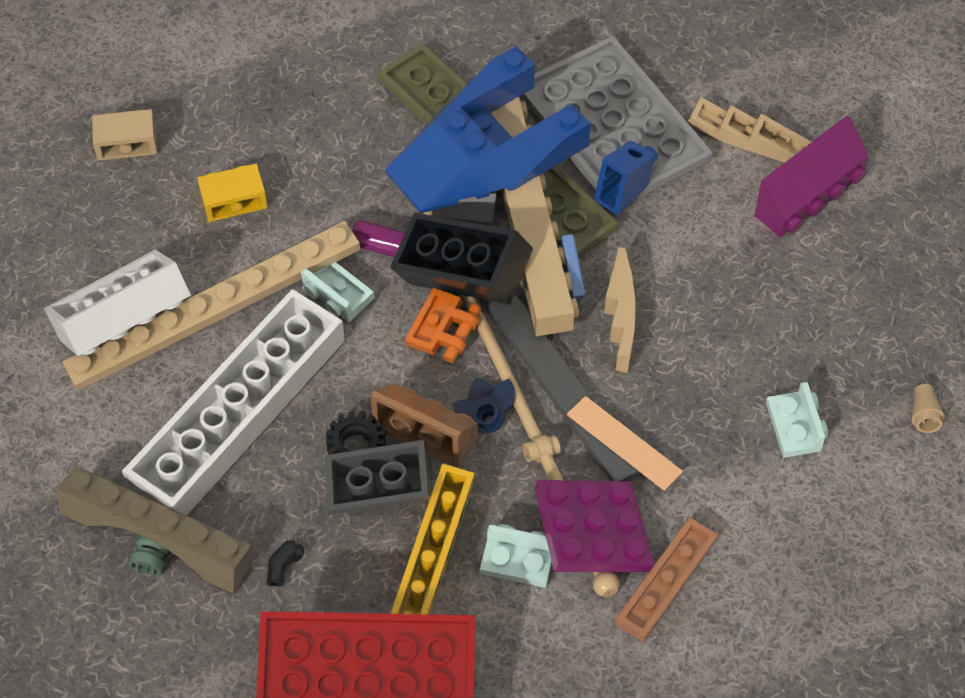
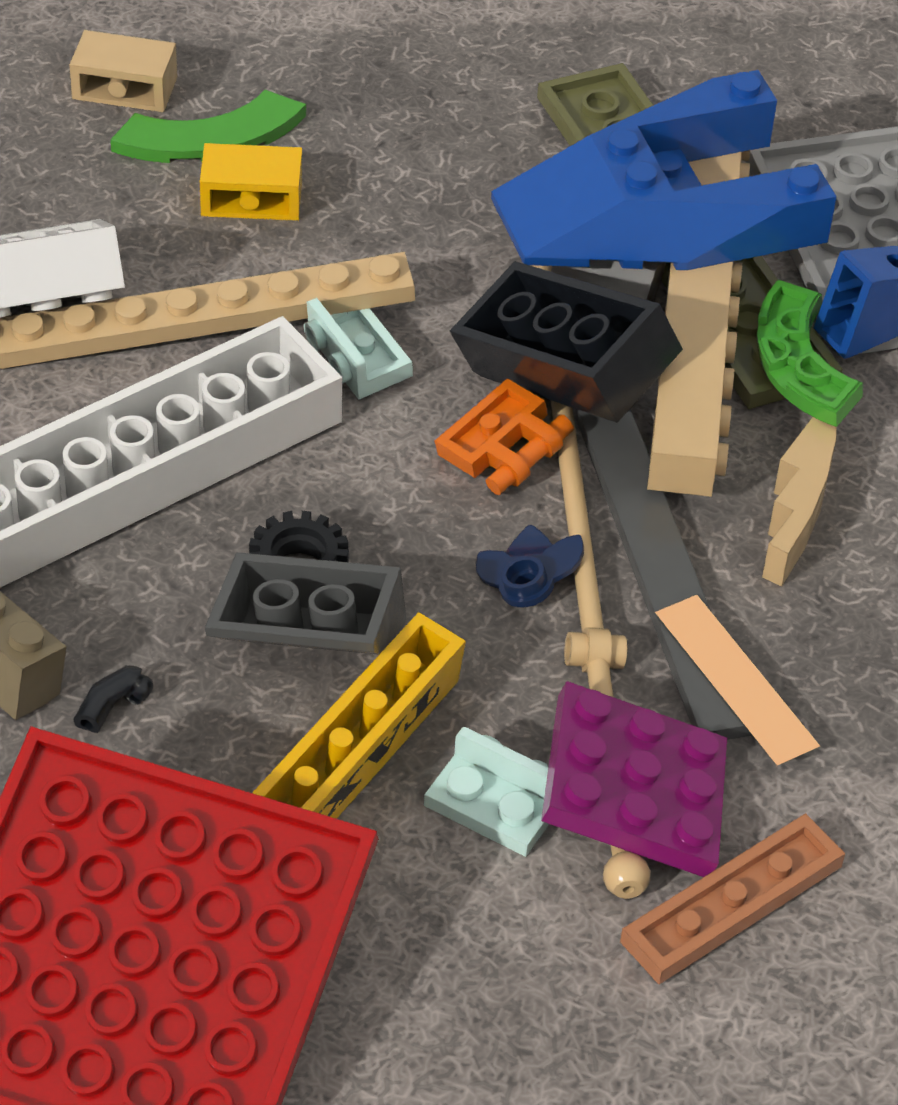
camera: 15 degrees right, 10 degrees down
magenta axle [352,219,405,257] -> none
medium nougat slope [370,383,478,468] -> none
medium blue tile [558,234,585,302] -> none
none -> bright green tile [110,90,306,163]
none -> bright green tile [757,280,863,427]

